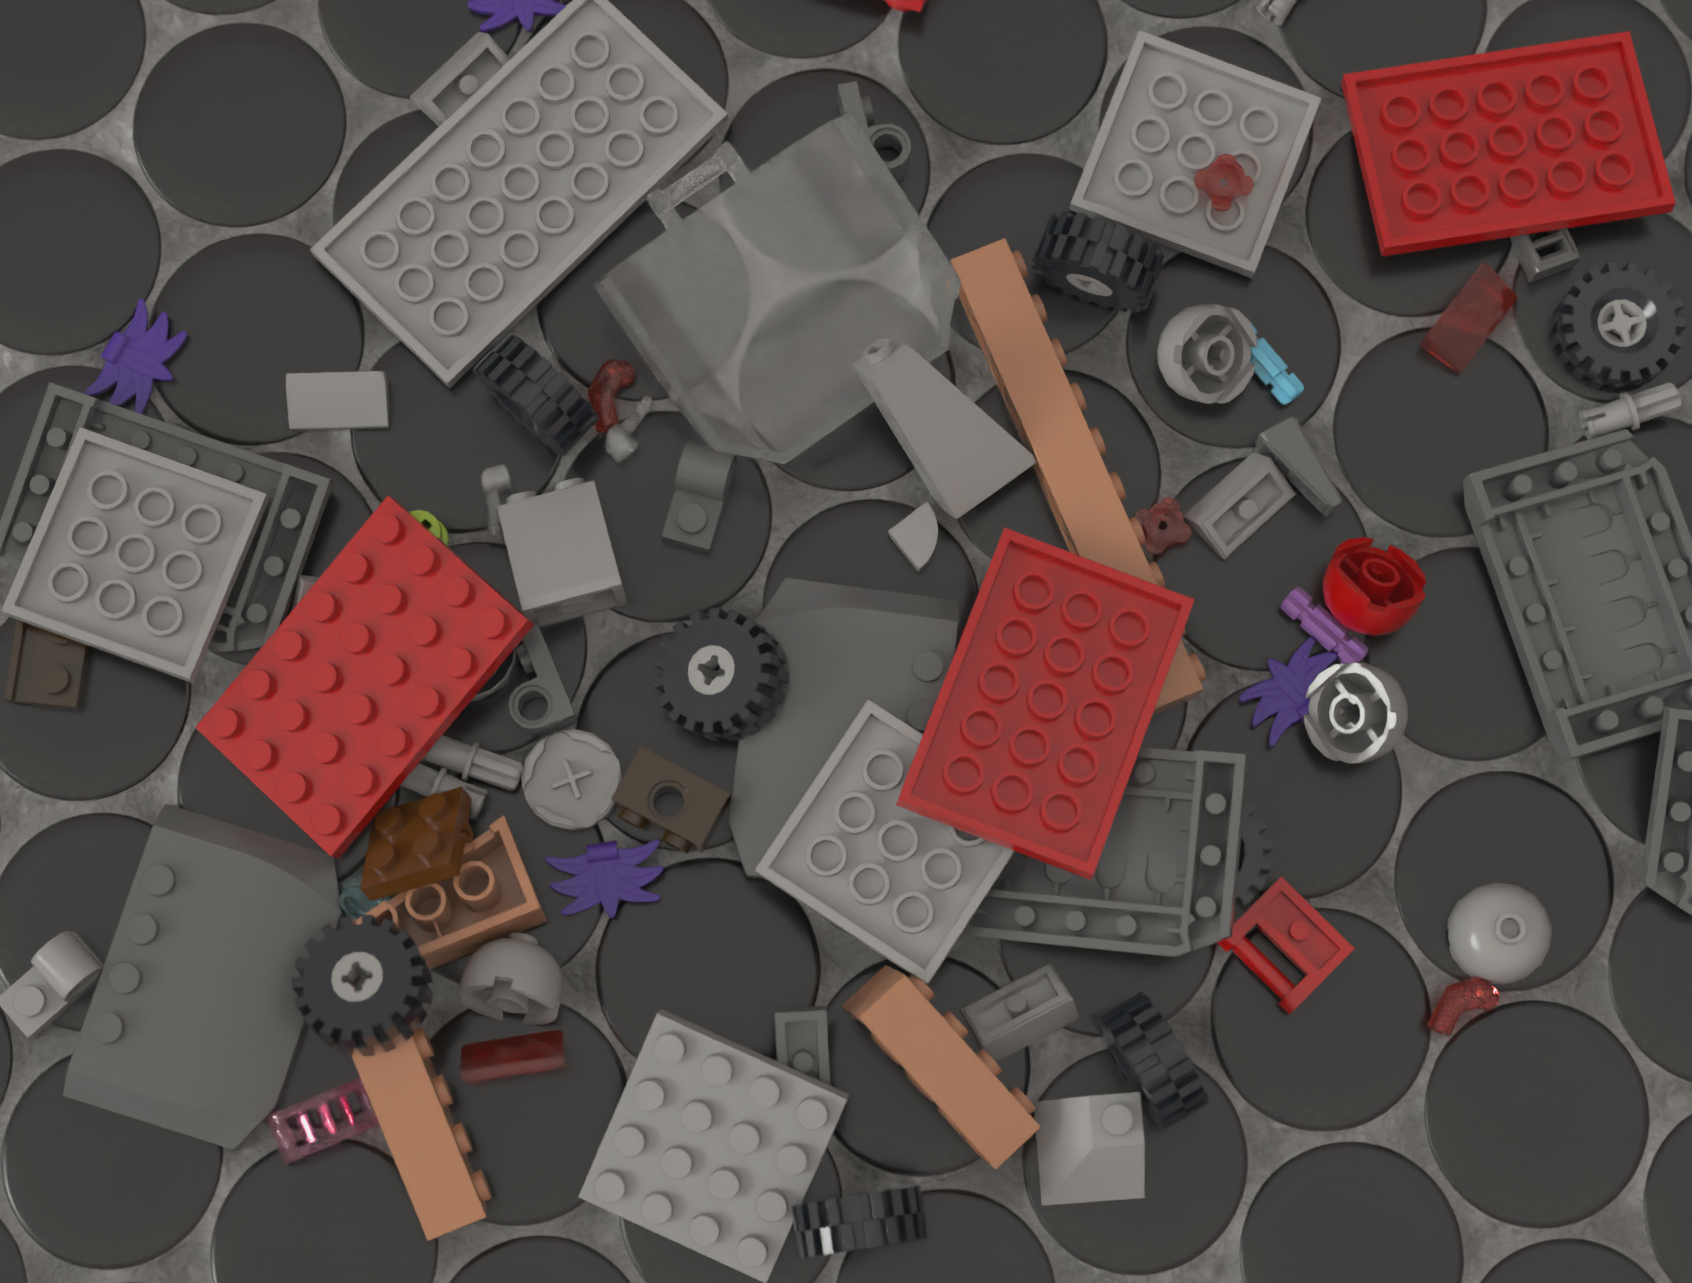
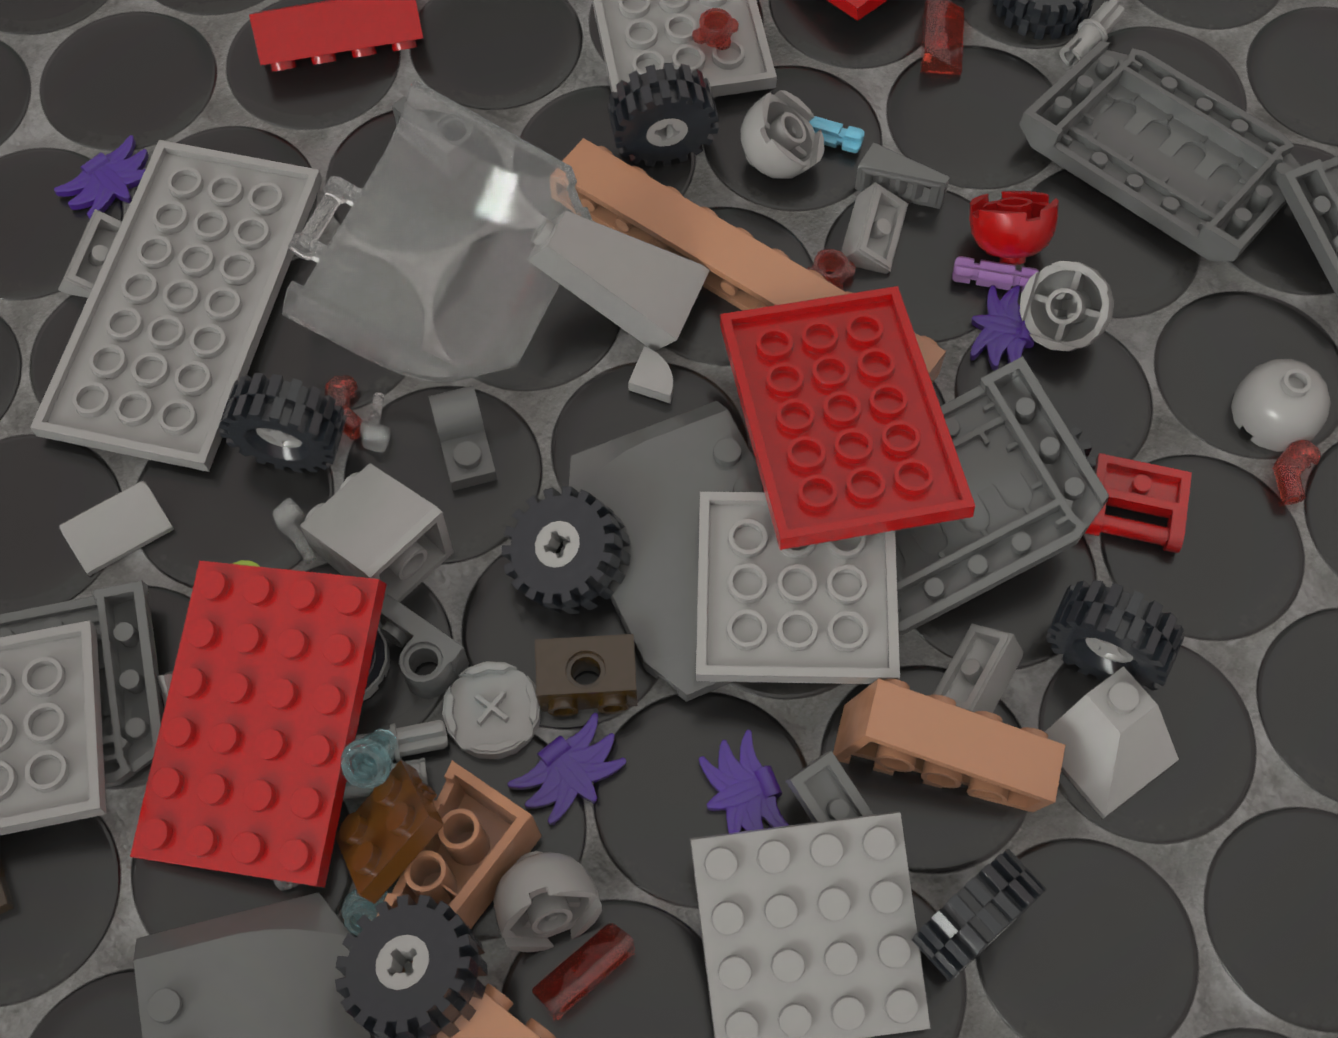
camera: 30 degrees left, 15 degrees down
none -> clear light blue cone [341,729,397,788]
none -> dark purple piece [699,730,789,833]

